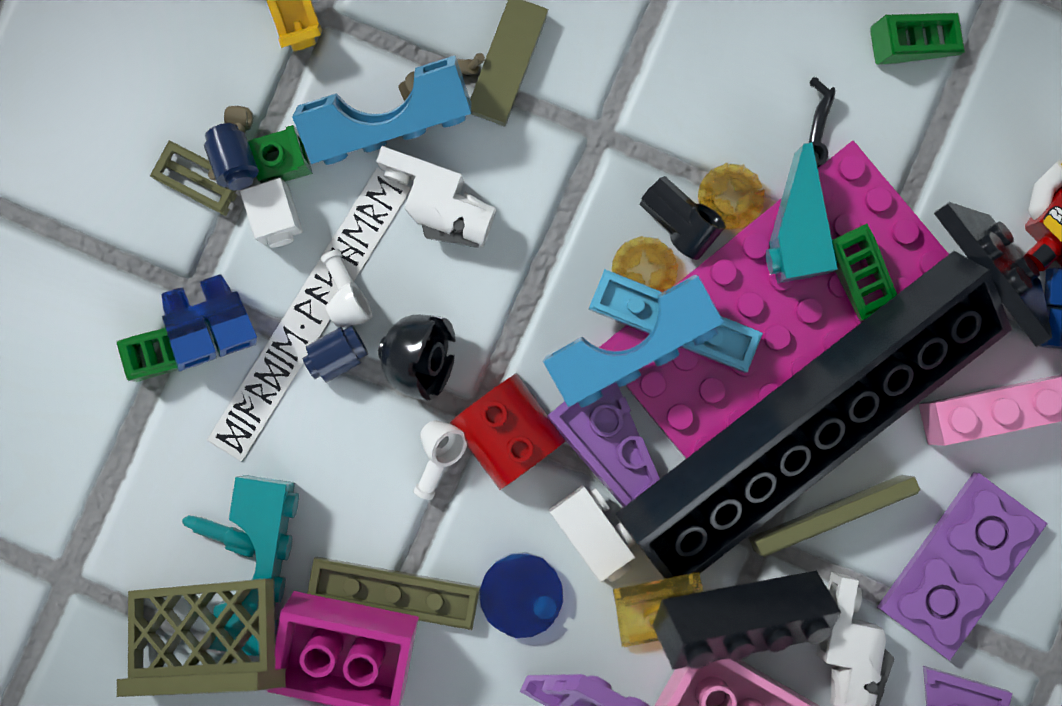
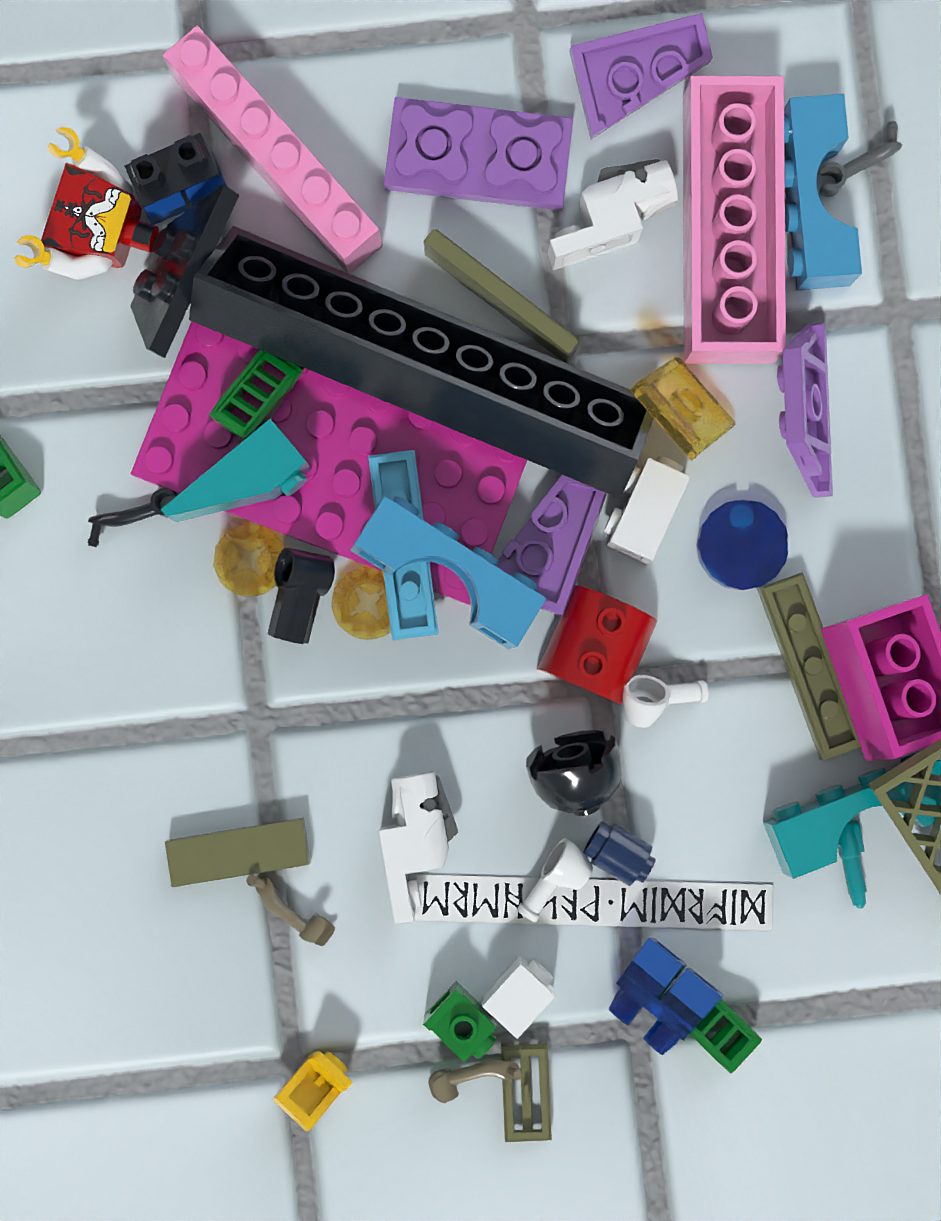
camera: 125 degrees left, 0 degrees up
dark blue brick [204,123,259,191] -> none
dark azure arch [292,55,471,165] -> none
black brick [652,570,841,670] -> none

